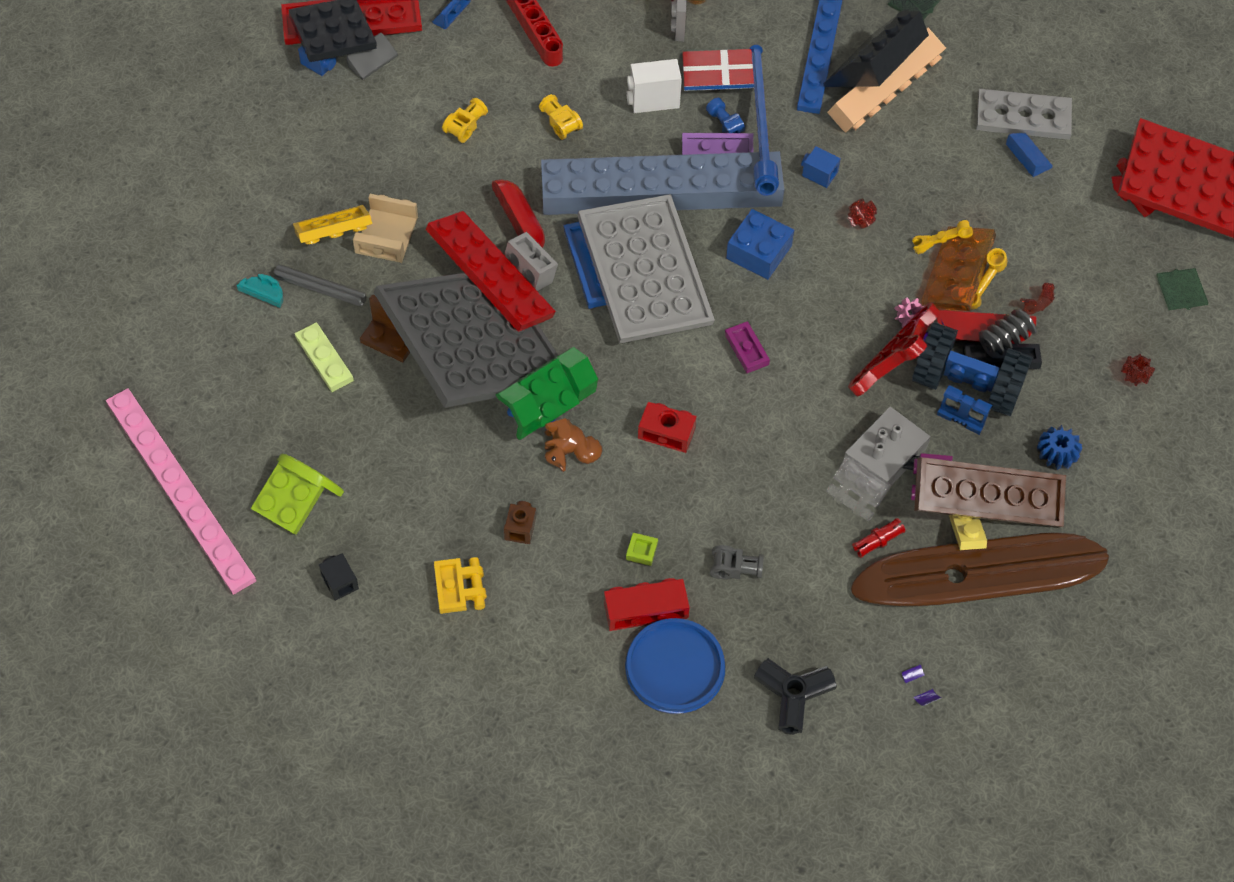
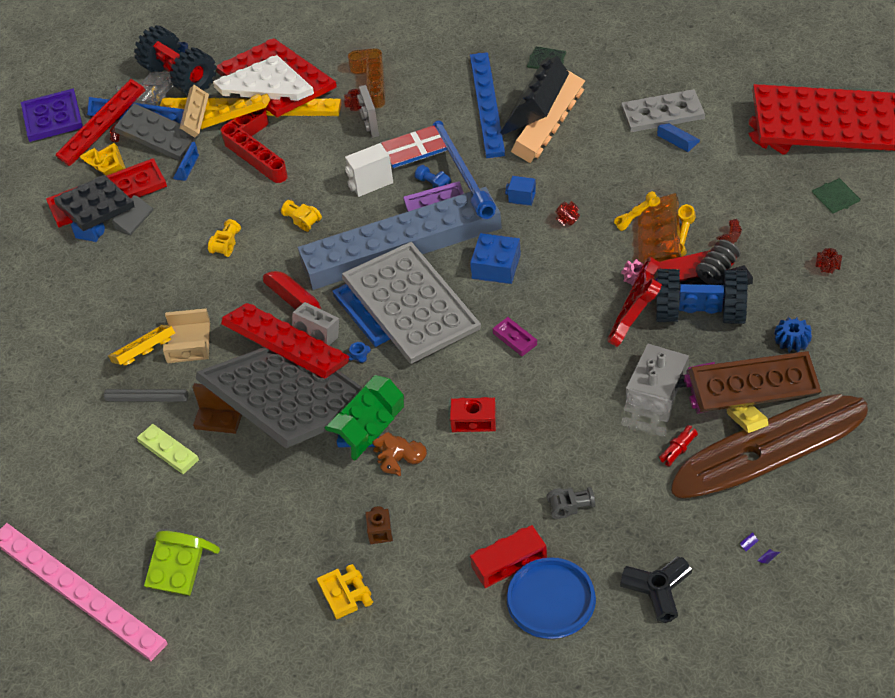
camera: 10 degrees left, 10 degrees down
teal plate [236,274,284,308] -> none
black brick [318,553,359,601] -> none
lime plate [626,533,658,566] -> none
blue piece [937,385,992,435] -> none
none -> blue plate [347,342,371,363]

